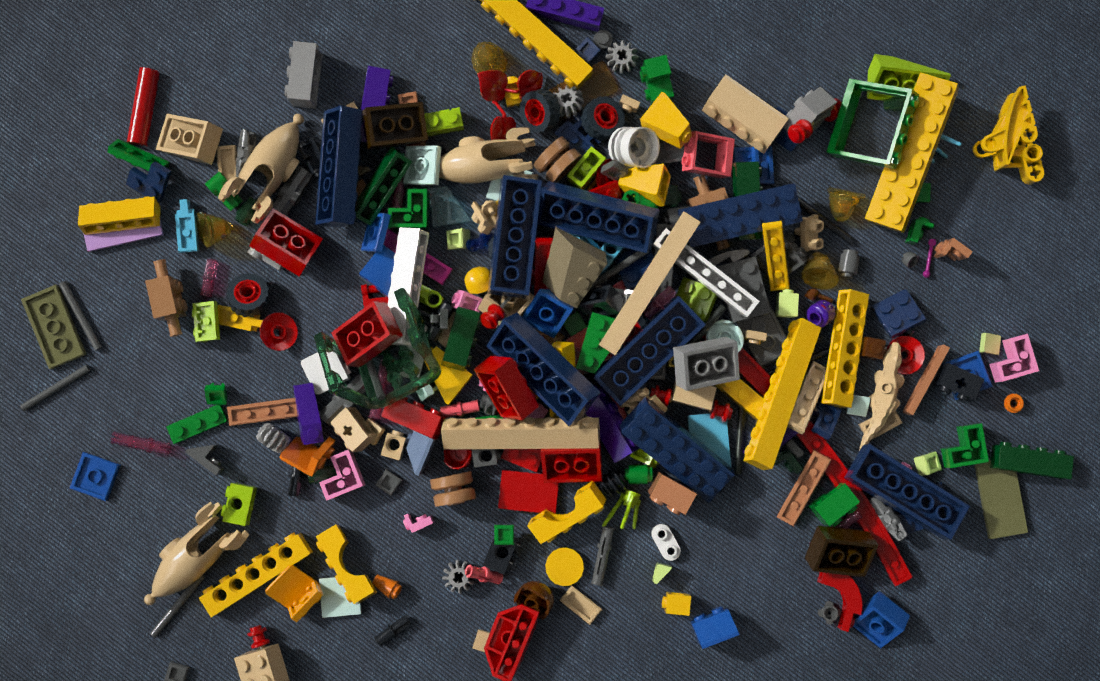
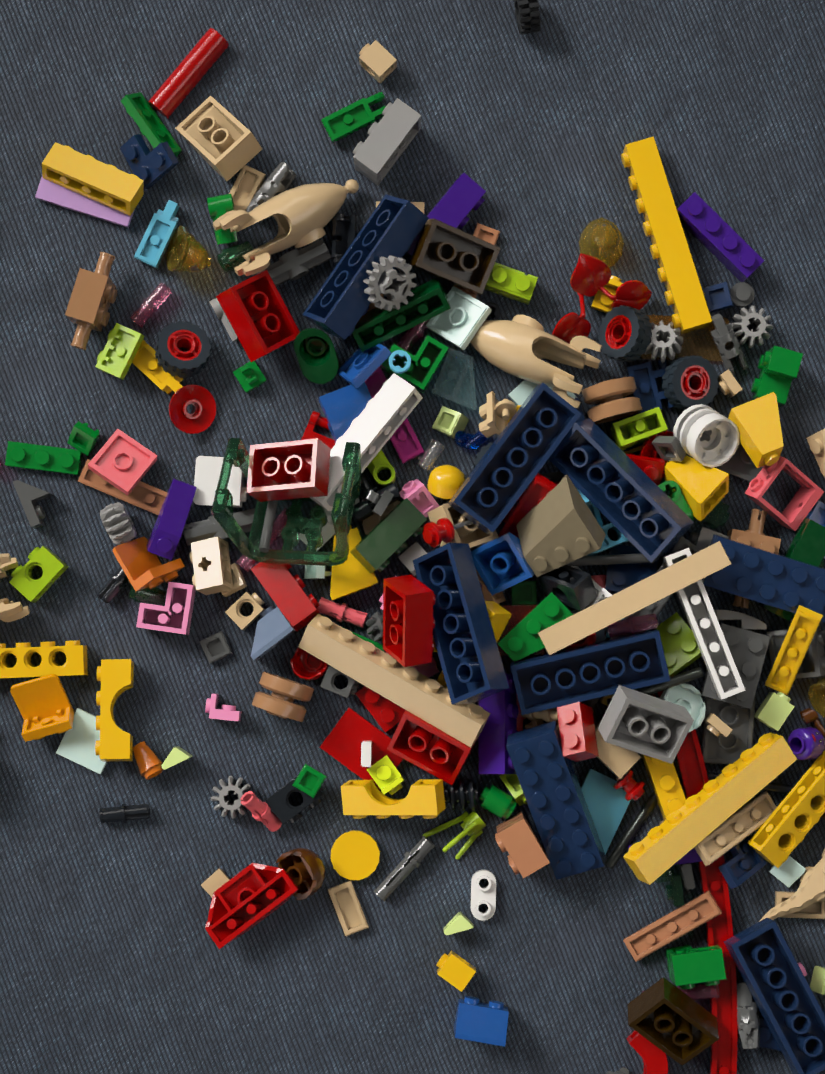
camera: 30 degrees right, 0 degrees up
none -> coral plate [88,429,157,496]
none -> yellowish green slope [161,746,193,770]
none -> green tile [233,361,267,394]
none -> dark green piece [294,328,339,384]
none -> green hinge [321,92,386,143]
none -> tan brick [359,40,397,84]
none -> white tile [361,741,372,767]
none -> light grey gear [363,255,417,311]
none -> neon yellow bracket [367,755,404,795]
none -> medium azure bush [389,350,411,374]
none -> white tile [398,542,427,576]
none -> clear pin [417,439,445,472]
none -> brick [557,702,599,762]
none -> dark grey hinge [711,313,749,375]

